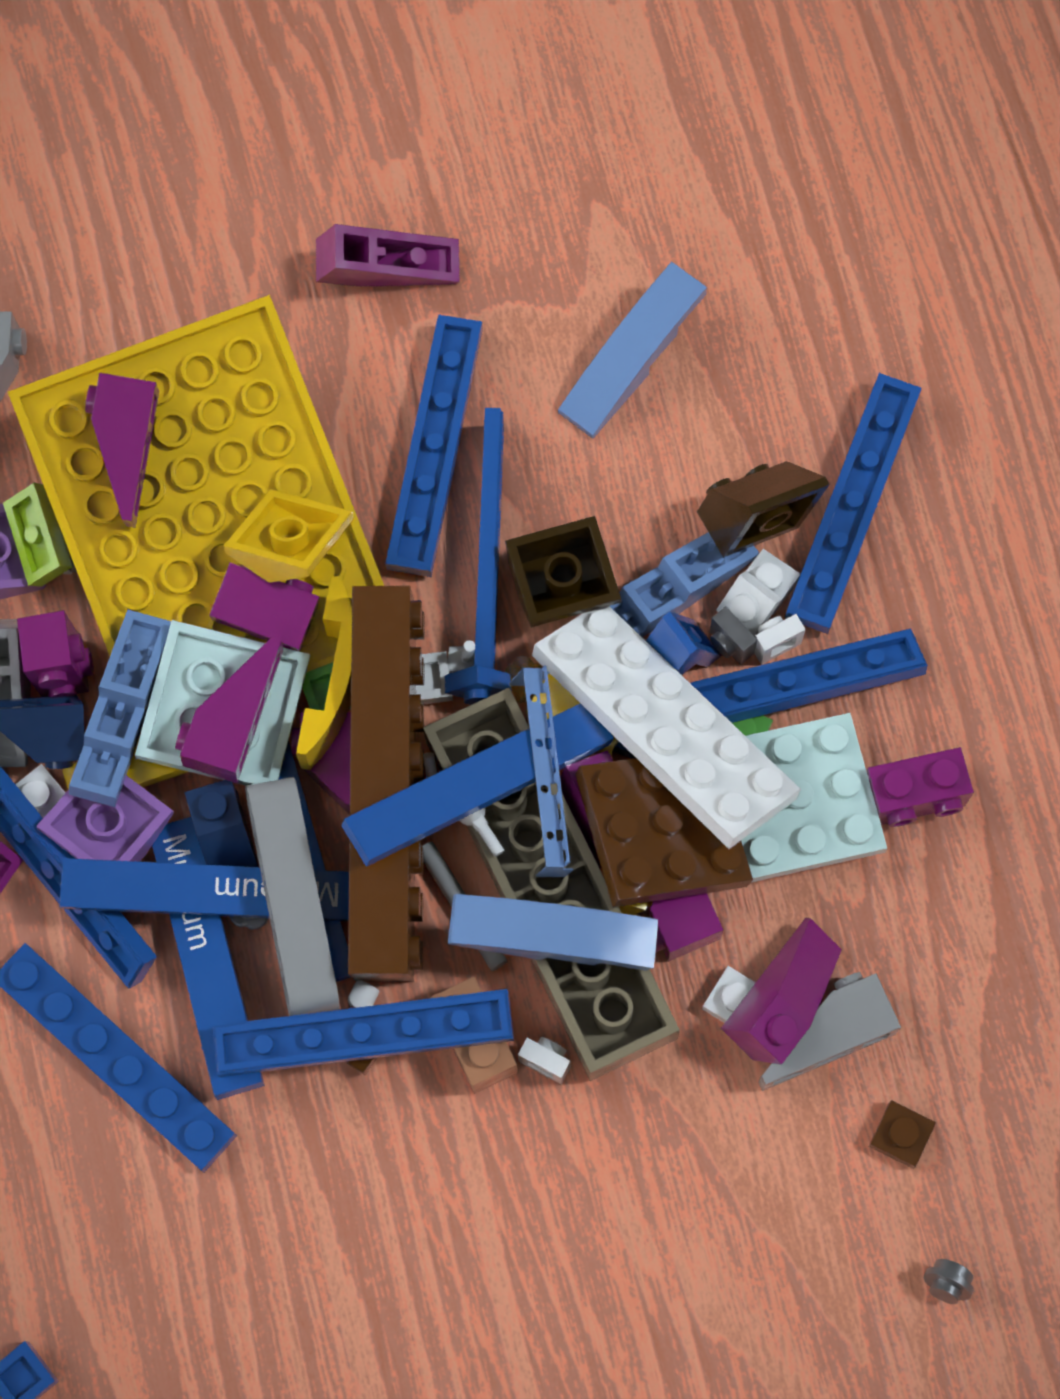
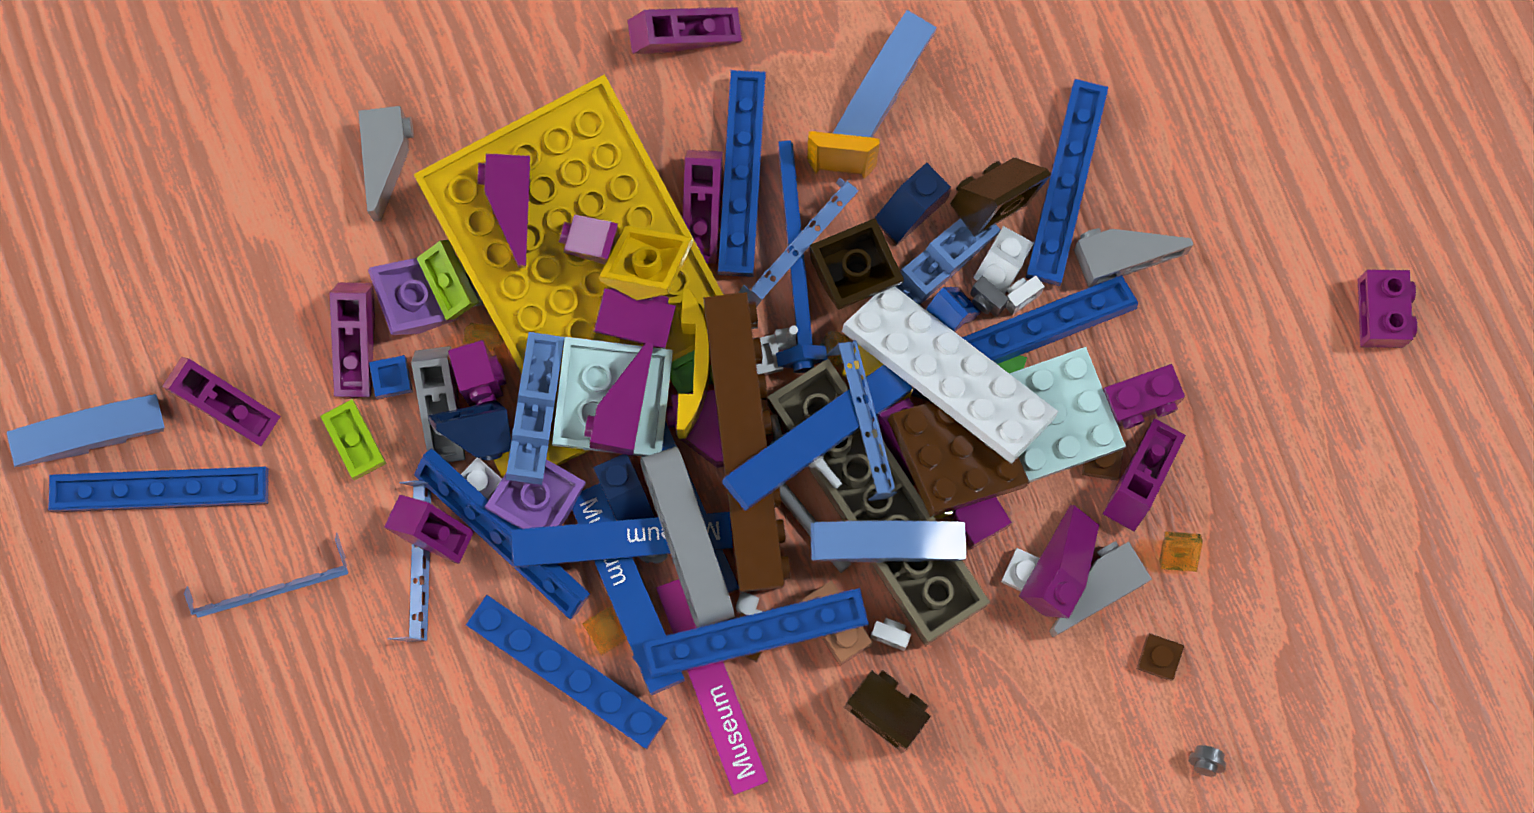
camera: 10 degrees left, 5 degrees up
none -> clear yellow plate [463,323,504,351]
none -> slope [559,215,618,265]
none -> clear yellow plate [582,605,627,656]
none -> dark pink tile [656,579,769,795]
none -> magenta slope [683,150,723,264]
none -> medium blue piece [739,178,859,308]
none -> light orange slope [807,131,880,179]
none -> dark brown slope [844,670,931,753]
none -> dark blue slope [875,162,951,245]
none -> light grey slope [1074,228,1194,288]
none -> reddish brown plate [1082,449,1124,481]
none -> magenta slope [1102,418,1186,532]
none -> clear yellow plate [1159,531,1203,572]

